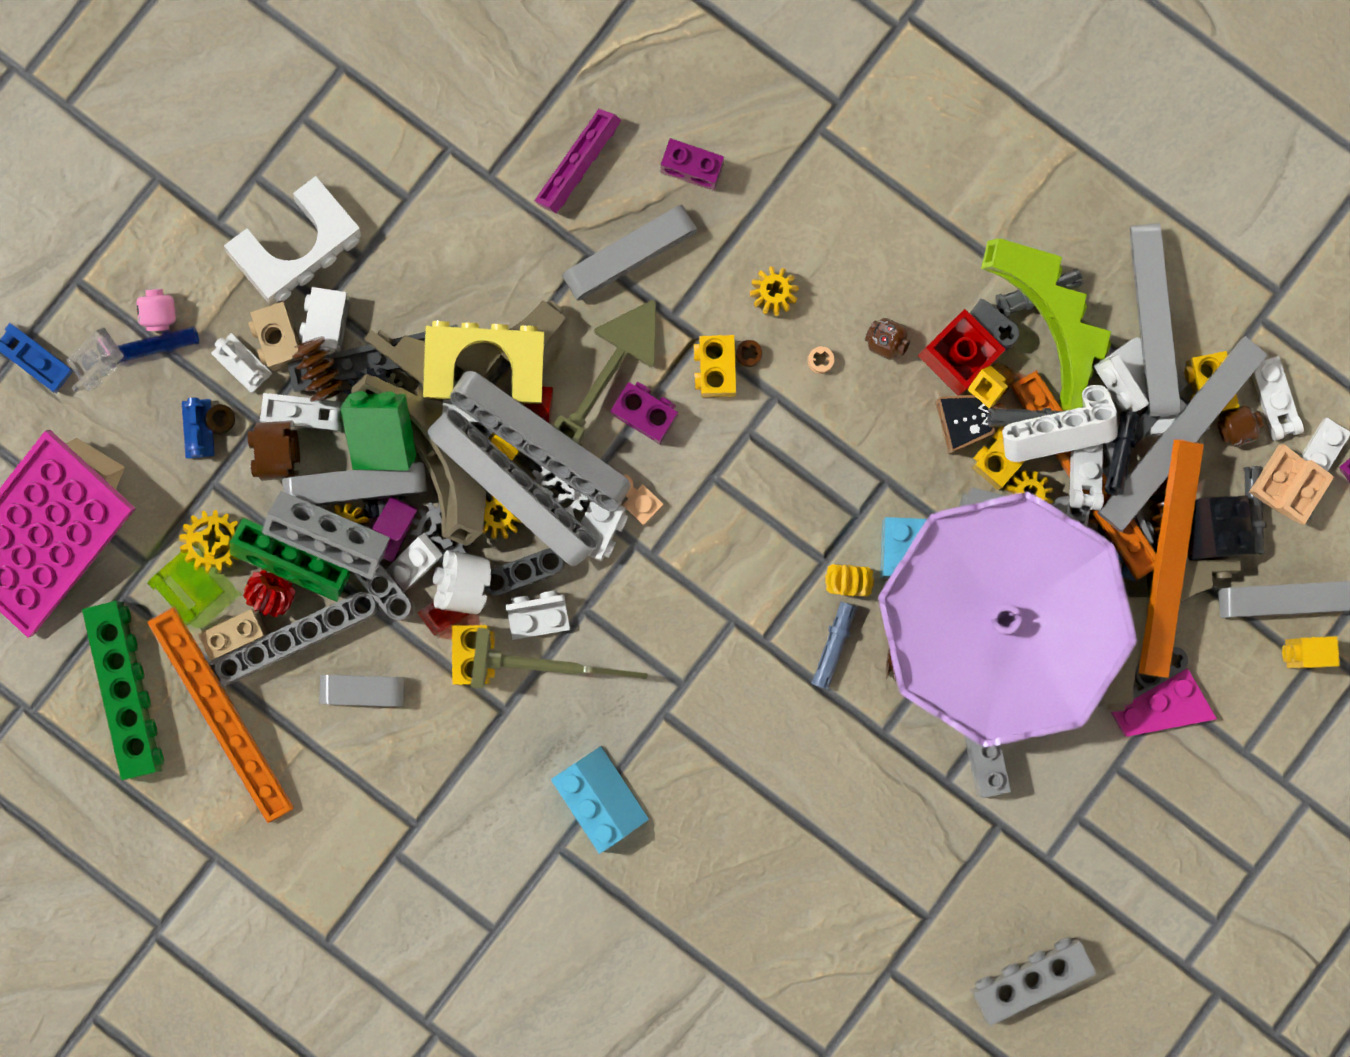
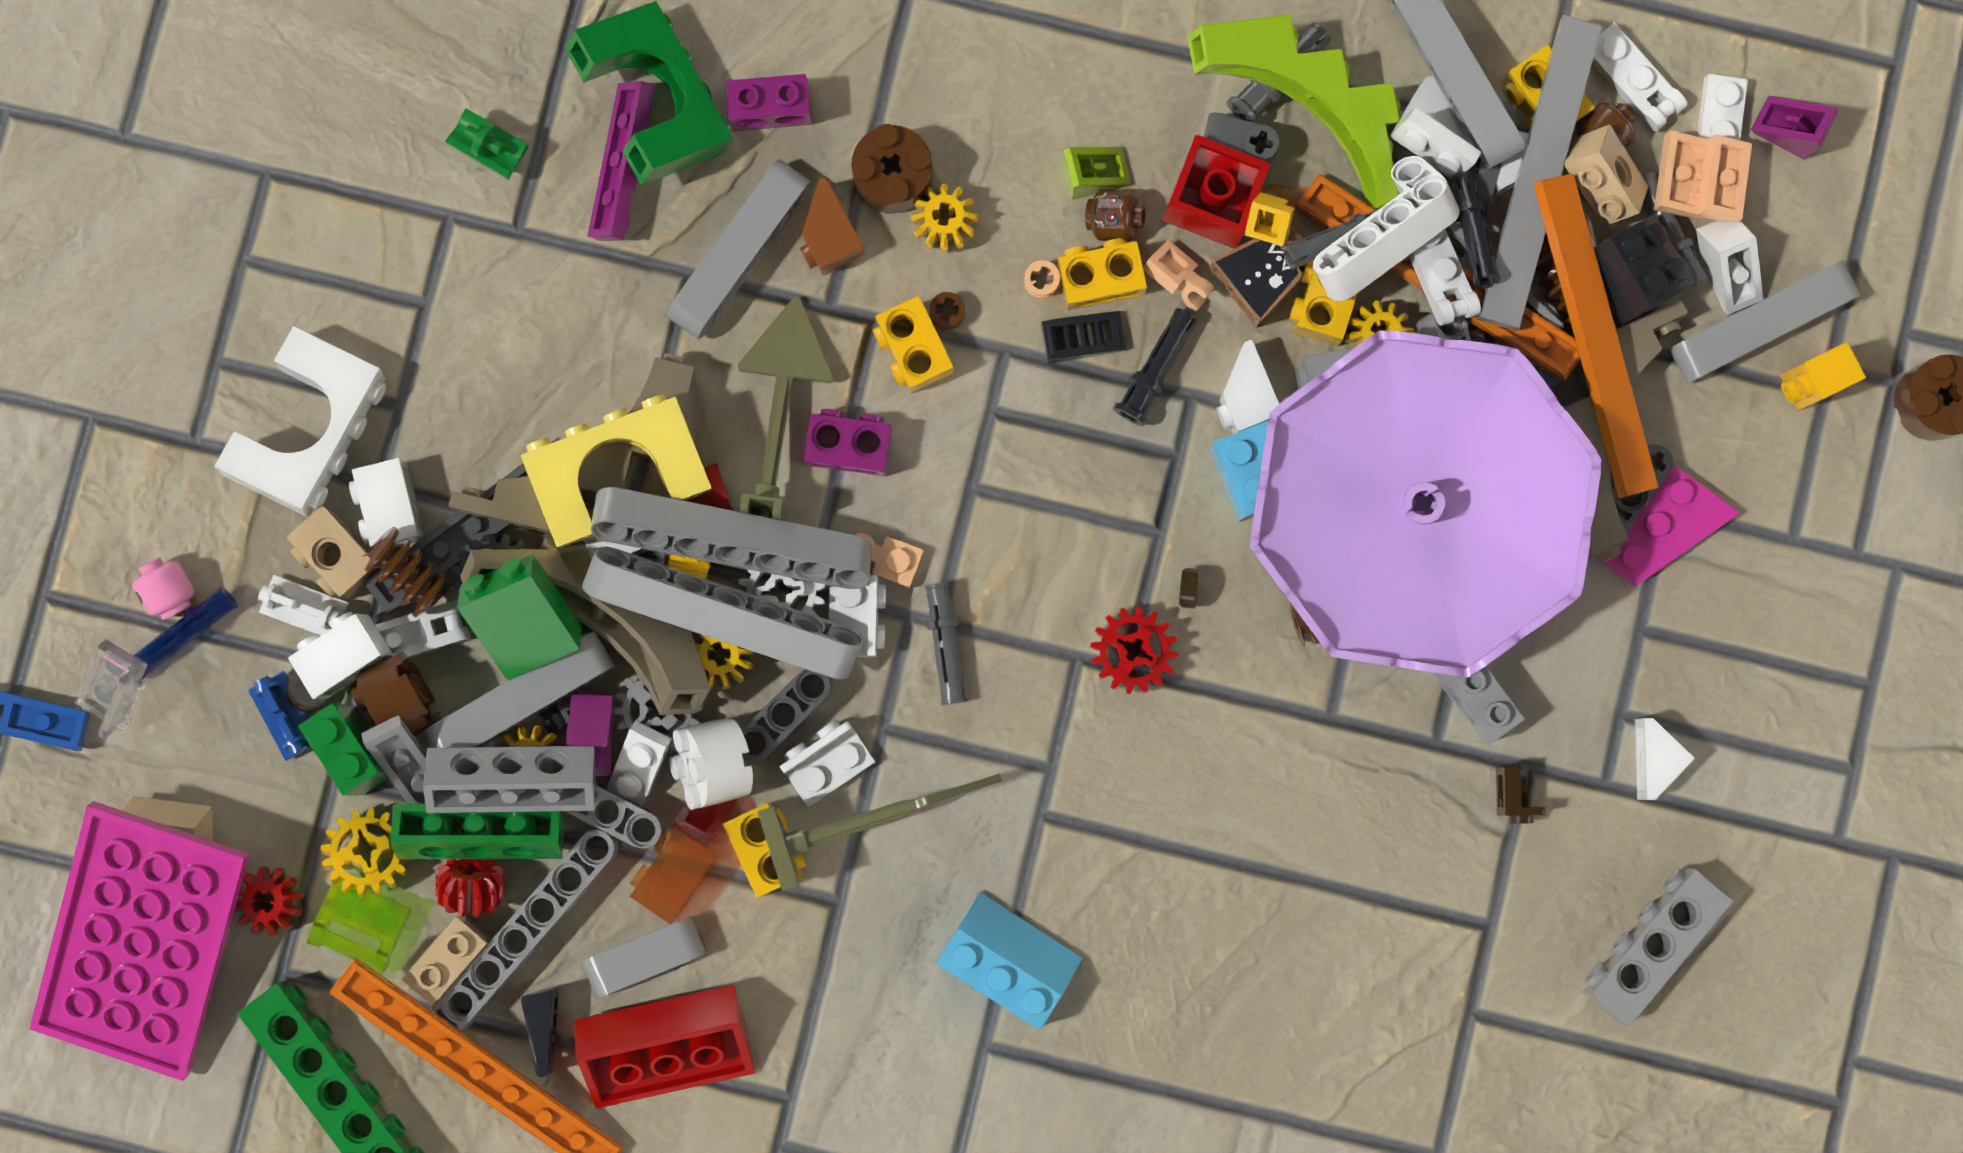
camera: 25 degrees left, 0 degrees up
sand blue pin [811,601,858,690] -> none
yellow gear [825,564,874,596] -> none
none -> red gear [235,866,304,936]
none -> white brick [288,612,394,699]
none -> green brick [298,703,389,796]
none -> light grey plate [361,715,426,804]
none -> green hips [445,108,529,180]
none -> black slope [521,987,559,1078]
none -> green arch [564,1,733,186]
none -> red slope [574,985,755,1109]
none -> clear orange brick [630,828,720,924]
none -> dark orange slope [800,176,865,276]
none -> reddish brown brick [851,124,933,214]
none -> dark grey pin [925,582,967,705]
none -> black slope [1041,311,1126,364]
none -> yellow brick [1057,238,1147,311]
none -> lime slope [1062,147,1132,200]
none -> red gear [1090,606,1178,695]
none -> black pin [1113,308,1198,426]
none -> light nougat plate [1143,240,1215,311]
none -> dark brown tile [1179,568,1199,609]
none -> white slope [1217,339,1279,434]
none -> dark brown bracket [1496,766,1545,824]
none -> tan brick [1564,124,1648,227]
none -> white slope [1635,718,1695,800]
none -> white slope [1696,220,1763,315]

